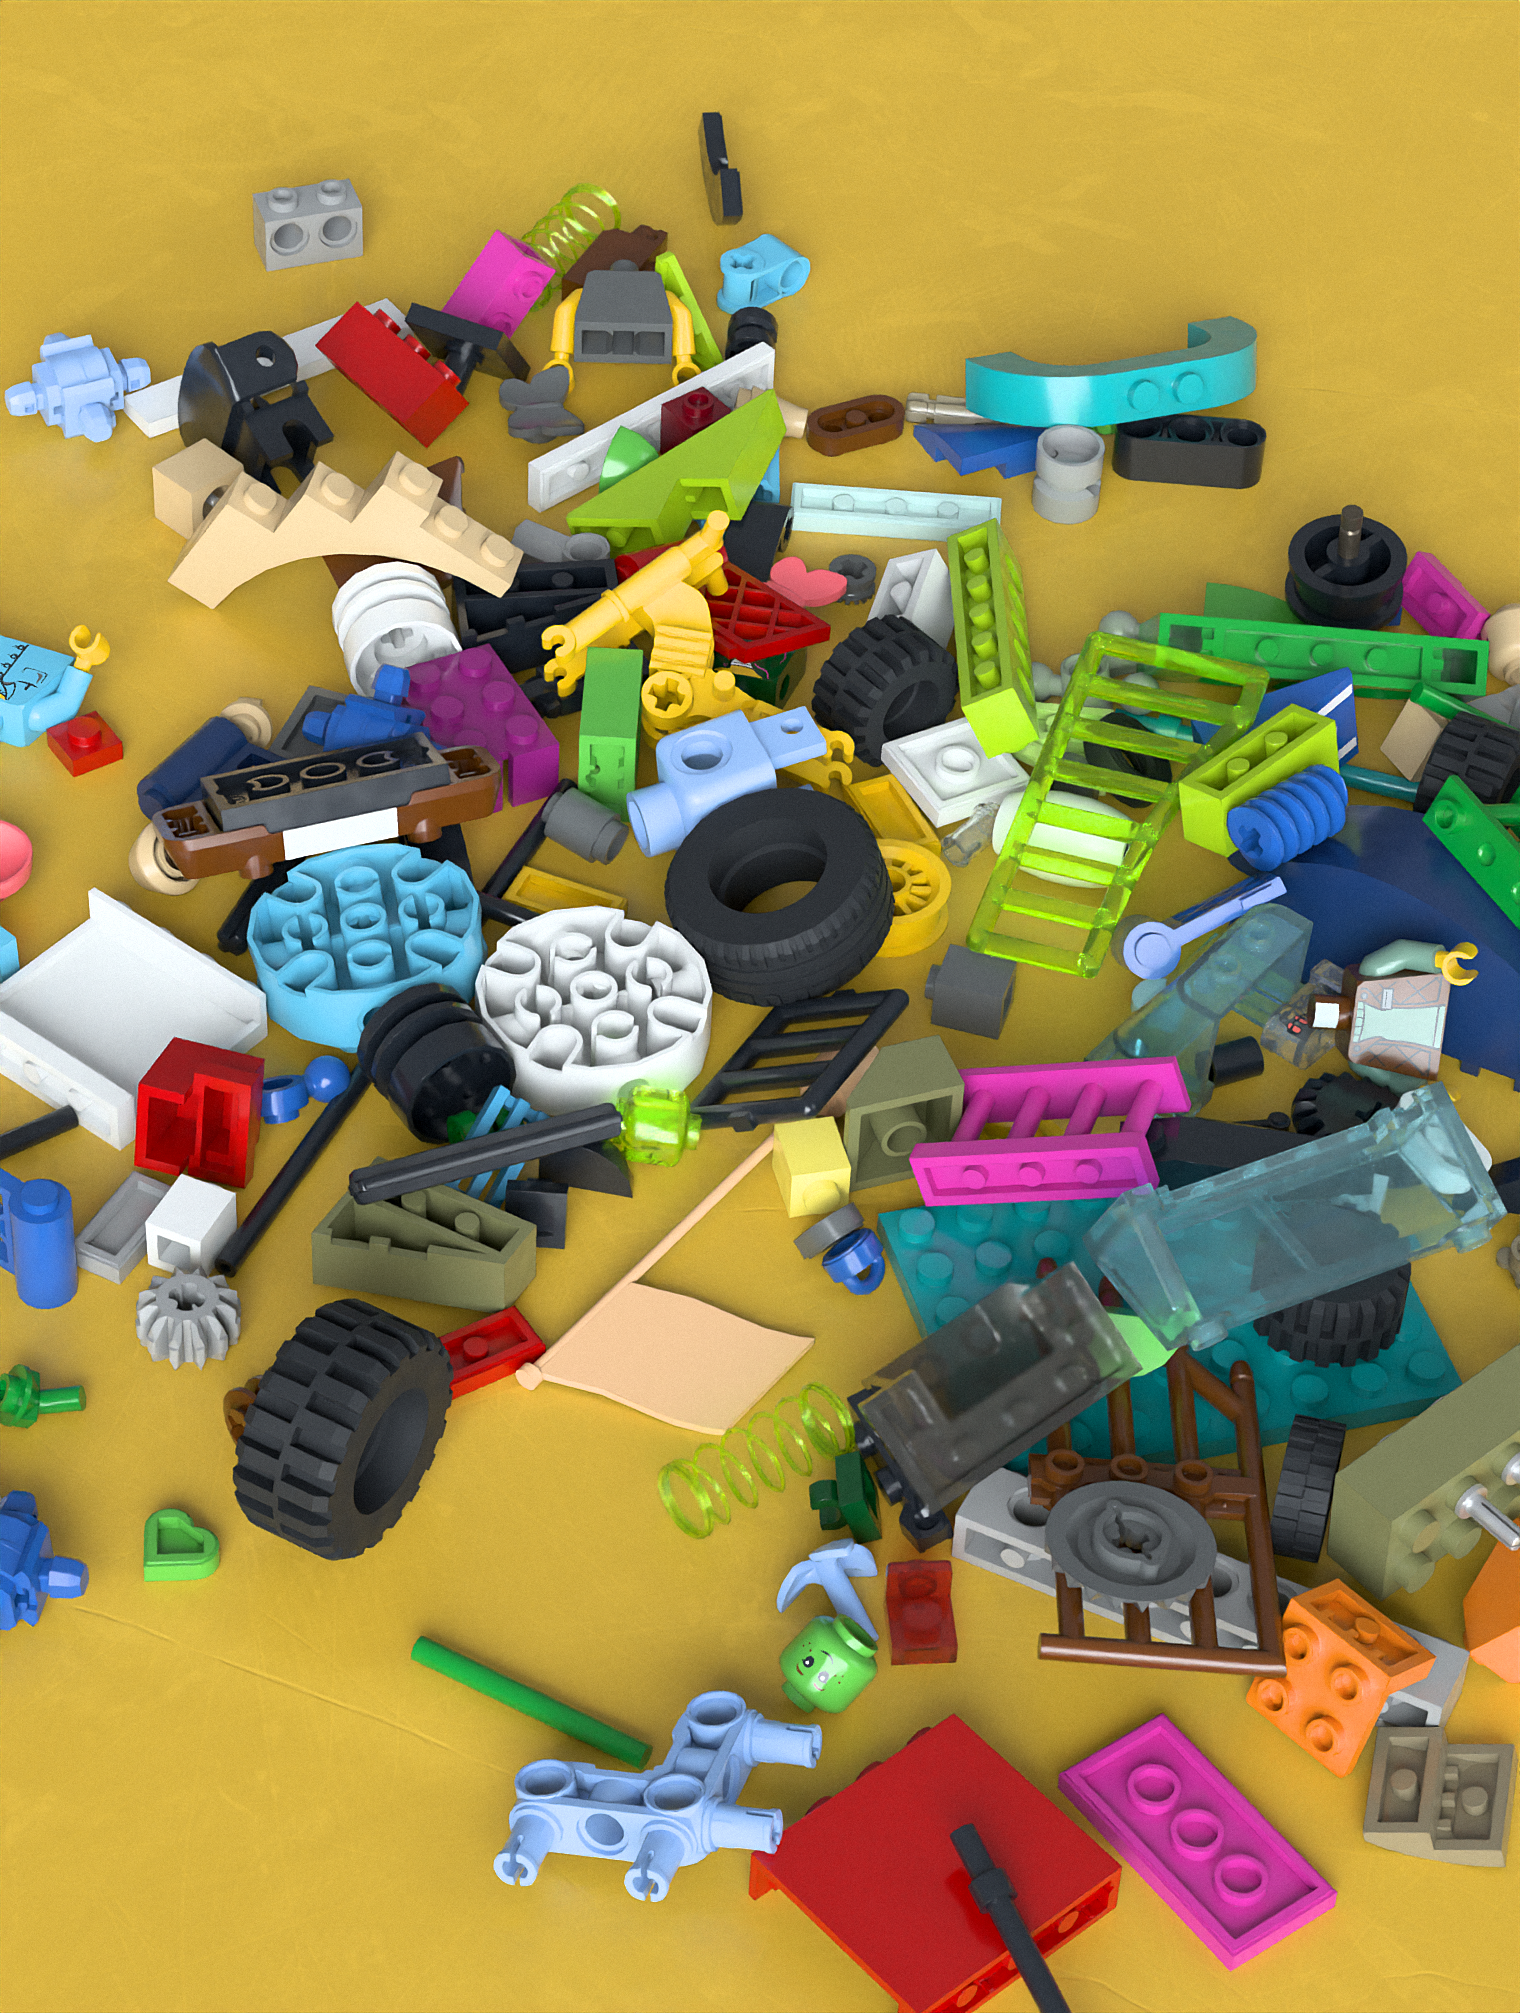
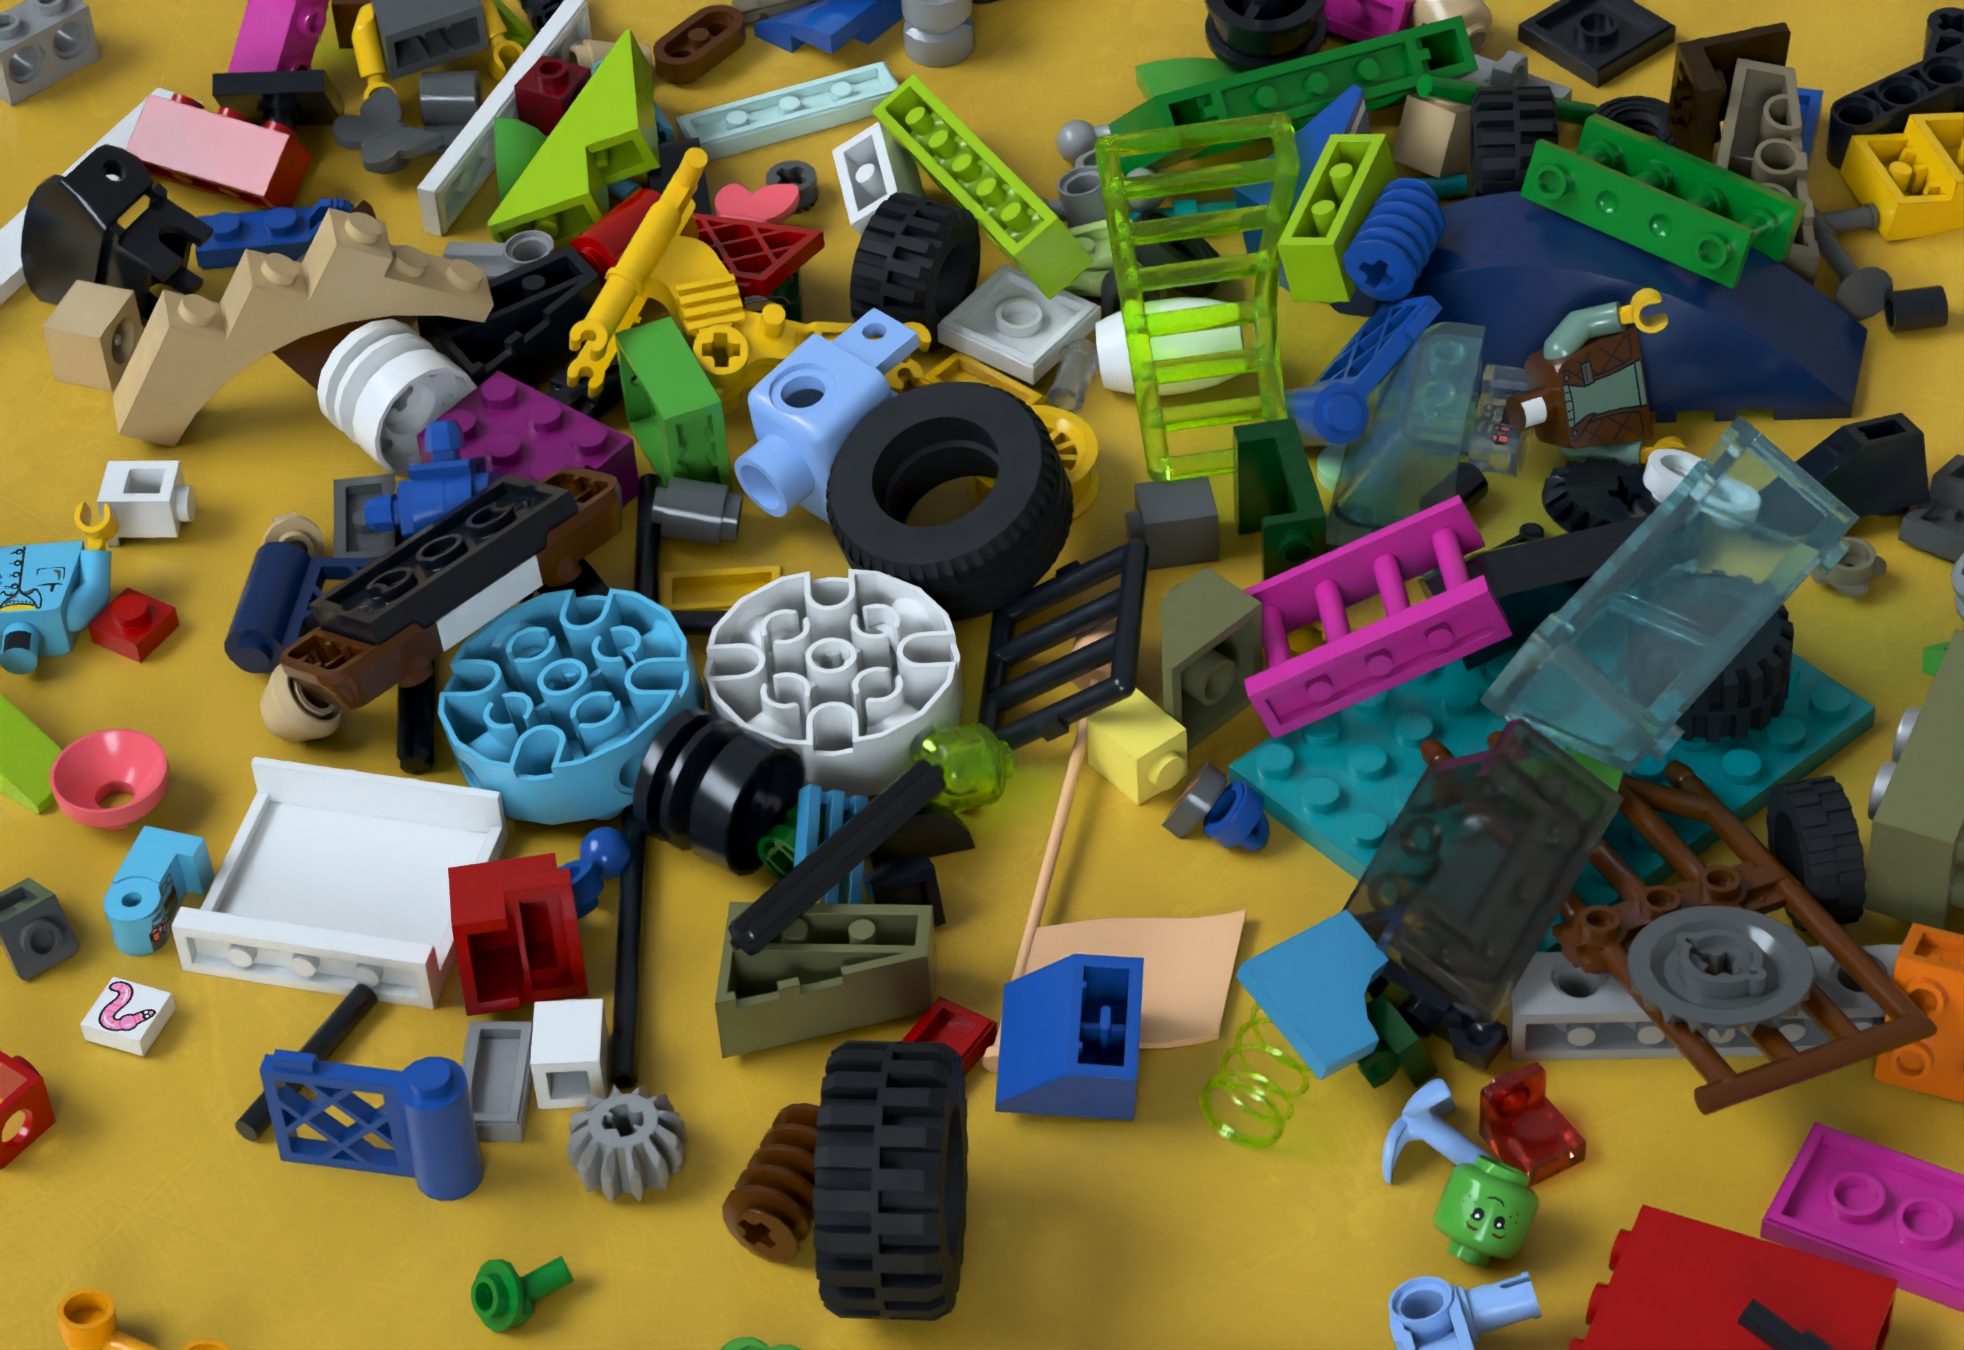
camera: 20 degrees left, 0 degrees up
none -> white brick [97,461,196,546]
none -> blue hinge [195,197,354,269]
none -> dark grey panel [419,70,483,155]
none -> blue slope [995,954,1144,1120]
none -> dark green panel [1233,418,1326,582]
none -> dark azure tile [1236,909,1389,1081]

